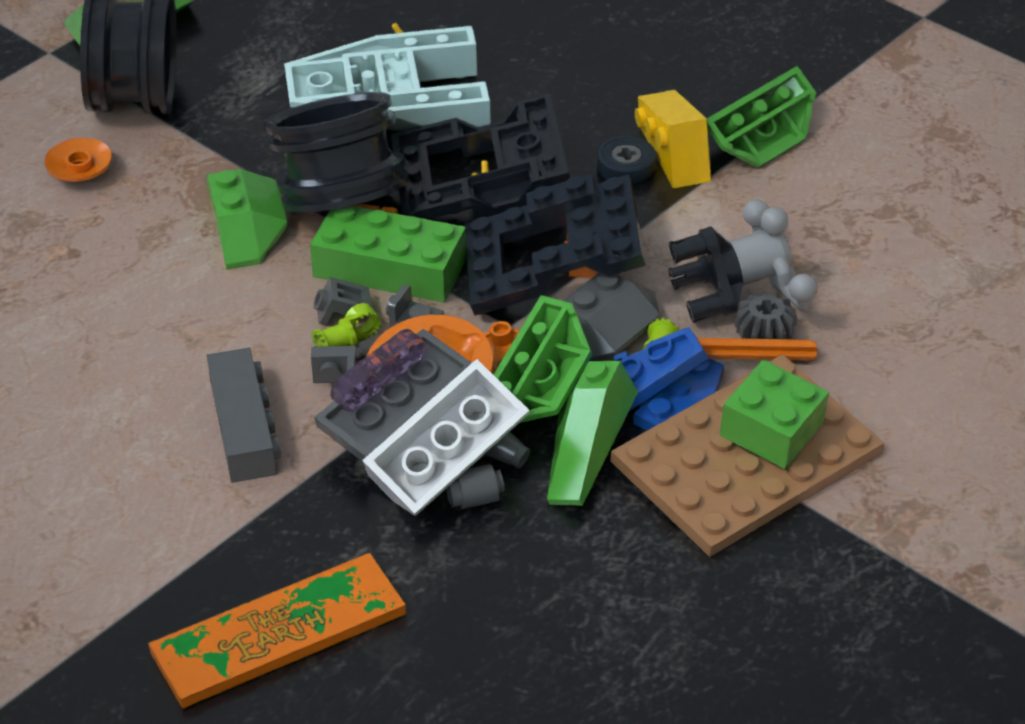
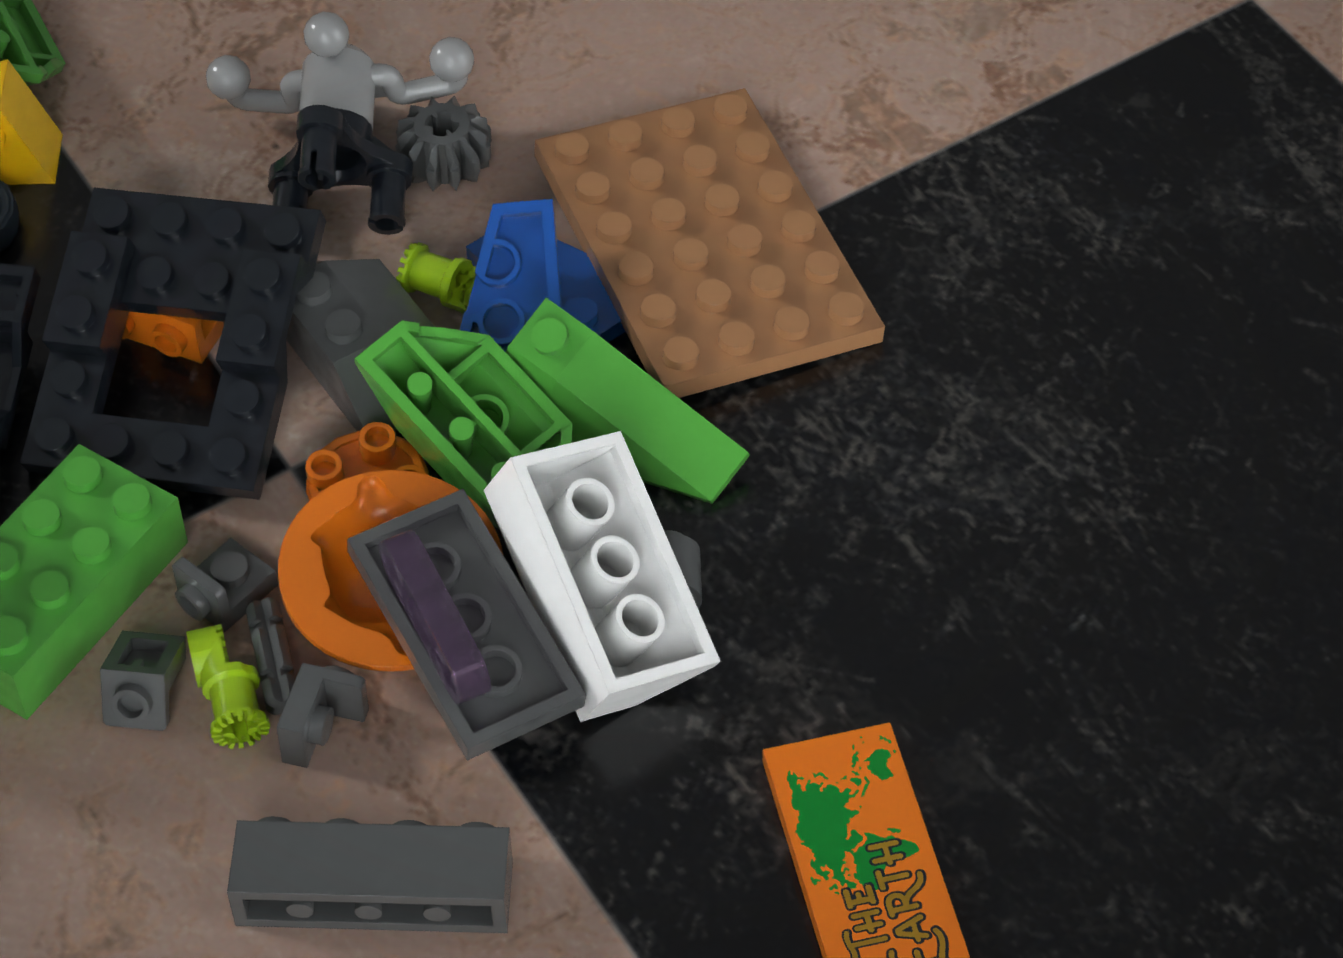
camera: 75 degrees left, 10 degrees up
orange axle [697,338,817,361] -> none
bright green brick [719,359,829,469] -> none

